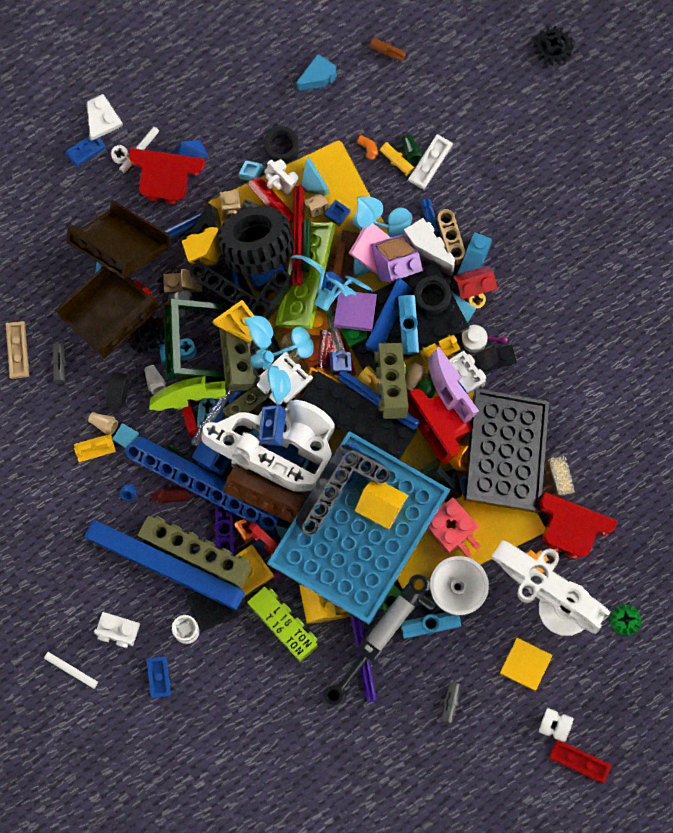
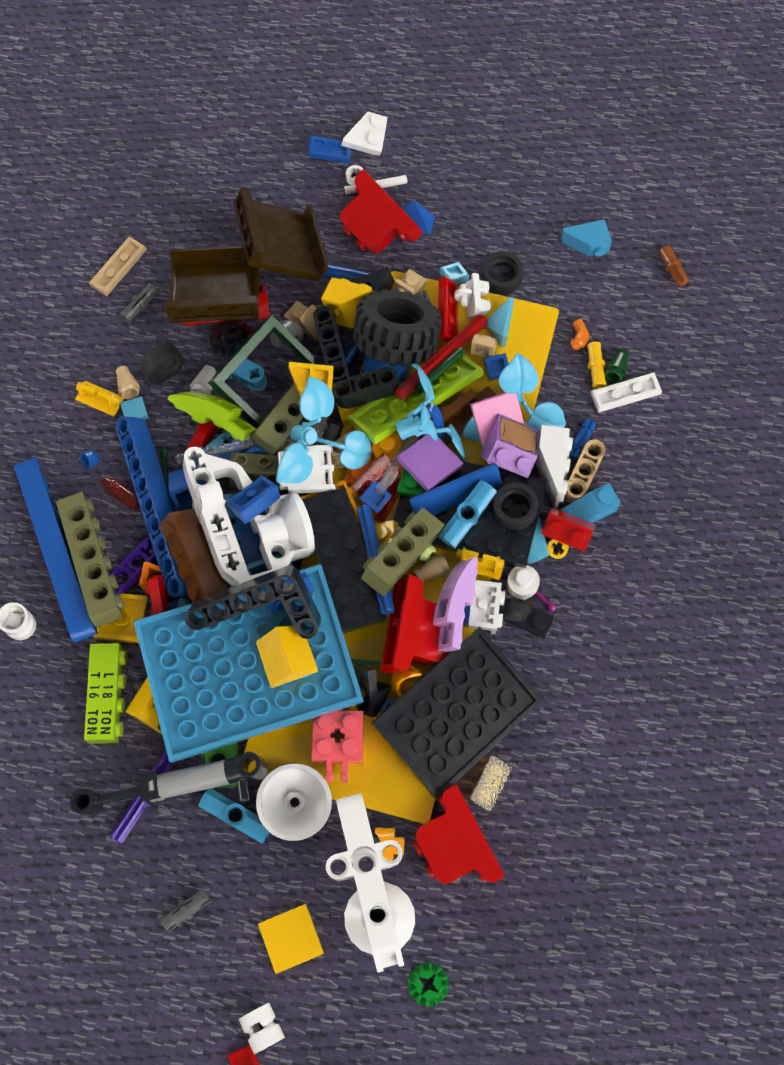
camera: 40 degrees right, 5 degrees down
black tile [187,592,238,632] -> none
green cone [419,378,436,399] -> none

